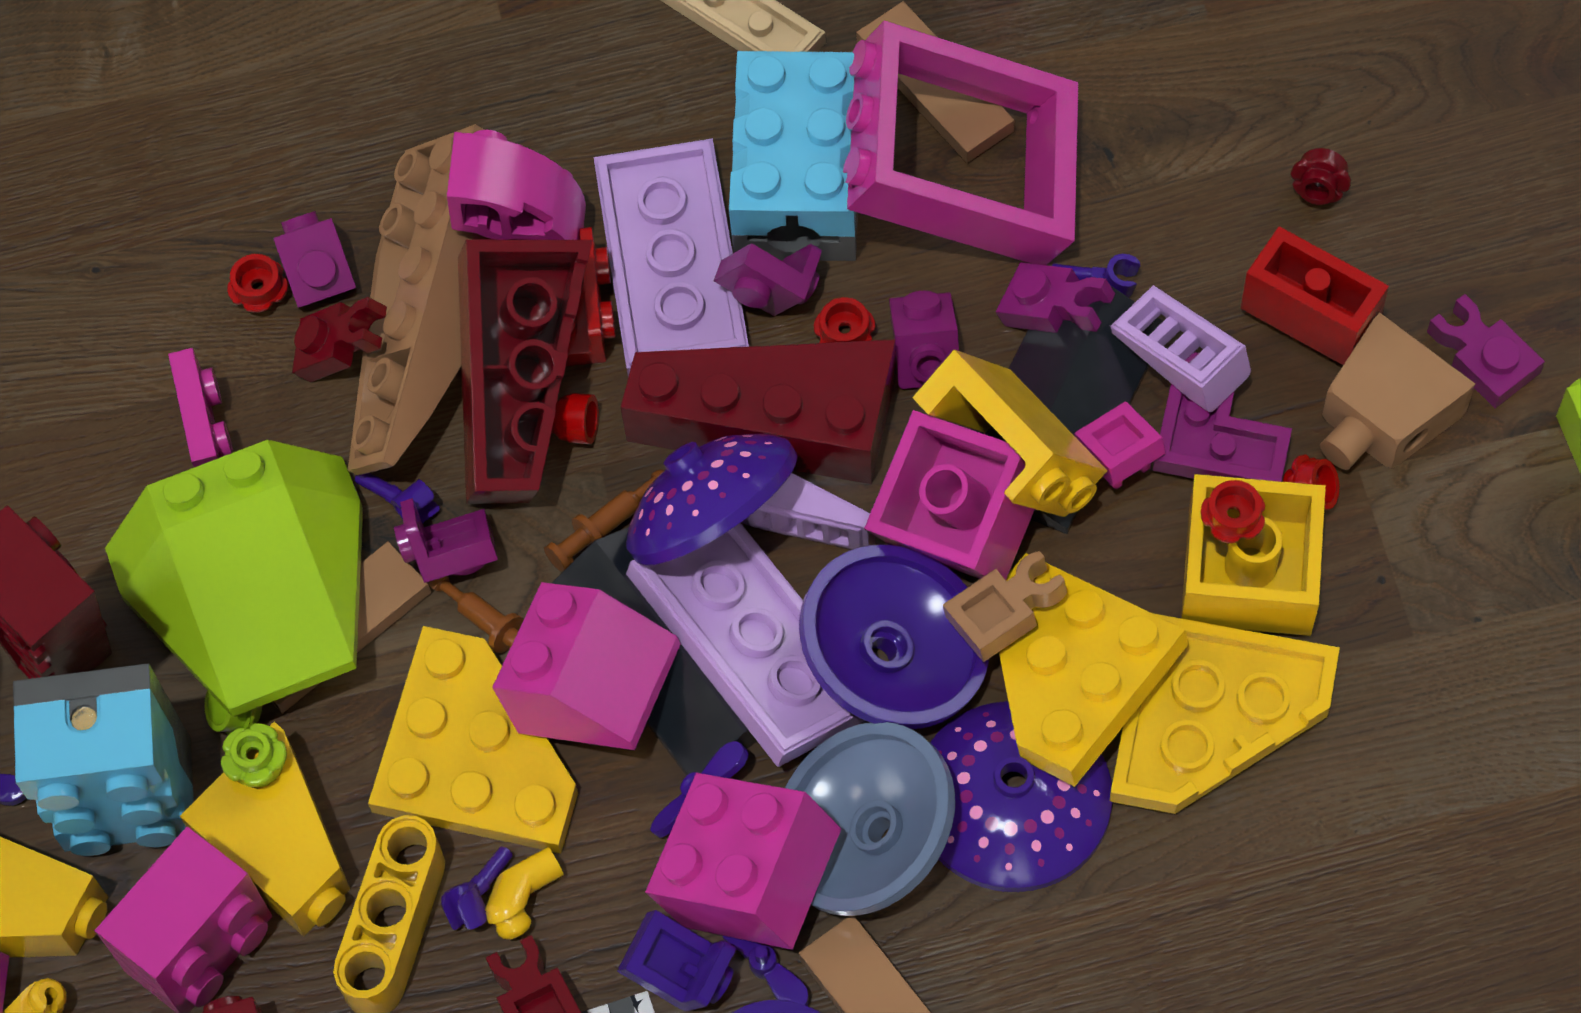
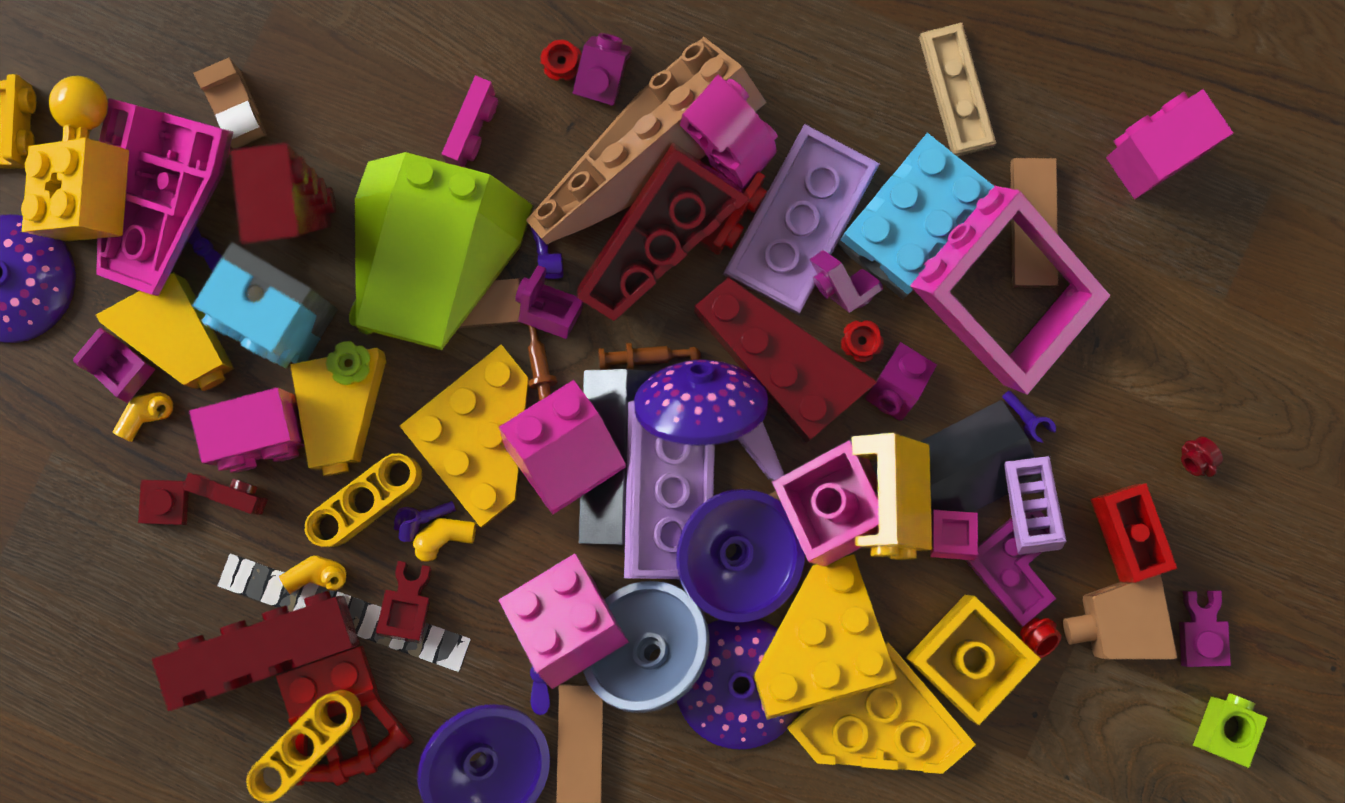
camera: 30 degrees right, 20 degrees up
dark red plate [292,297,387,382] -> none
red hinge [552,393,599,444] -> none
dark purple bracket [617,910,736,1012] -> none
dark purple piece [650,741,748,838] -> none
medium nougat plate [943,551,1067,662] -> none
magenta plate [996,262,1115,333] -> none
red plate [1200,480,1265,544] -> none

